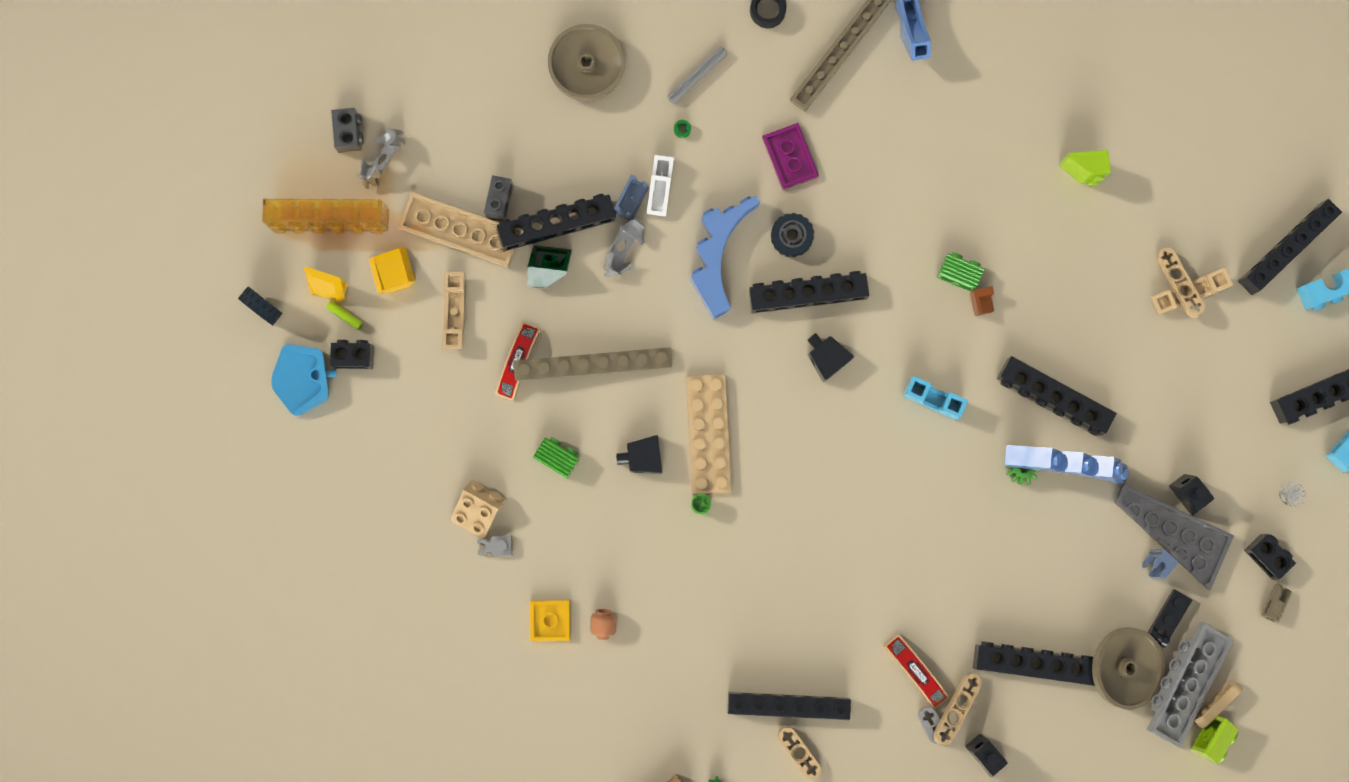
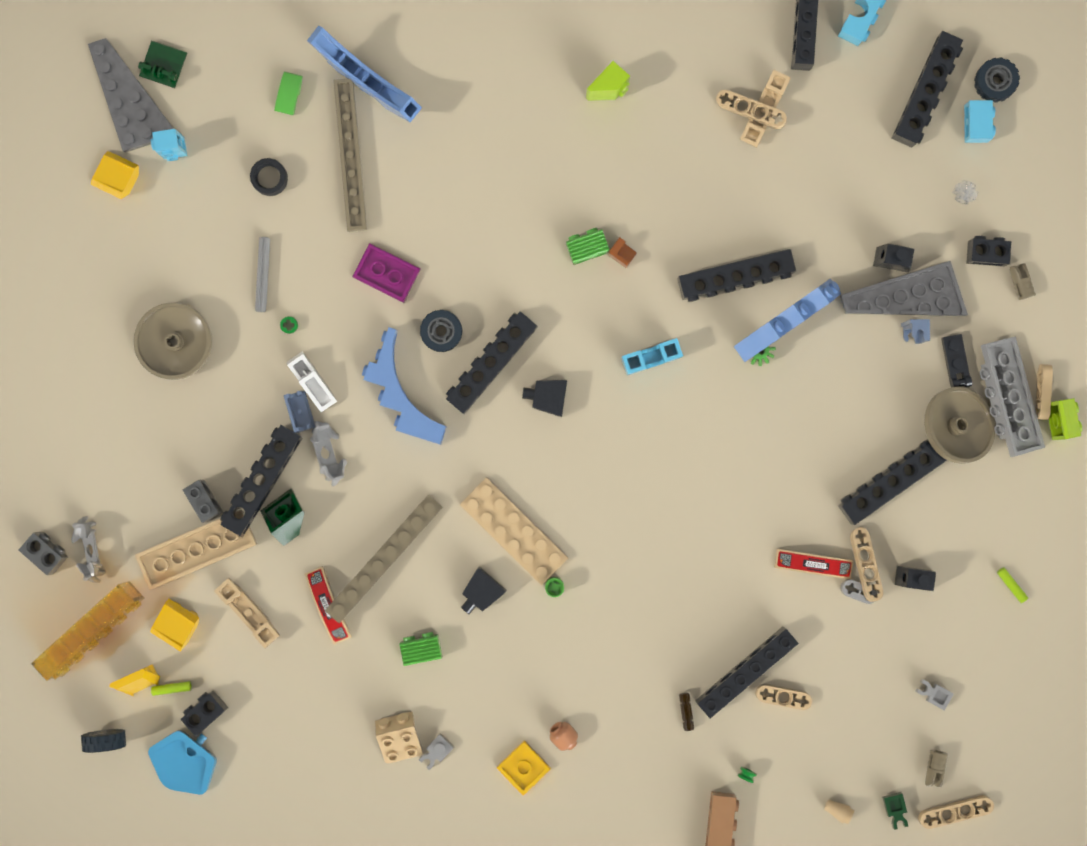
camera: 40 degrees left, 5 degrees up
none -> dark brown axle [679,692,694,731]

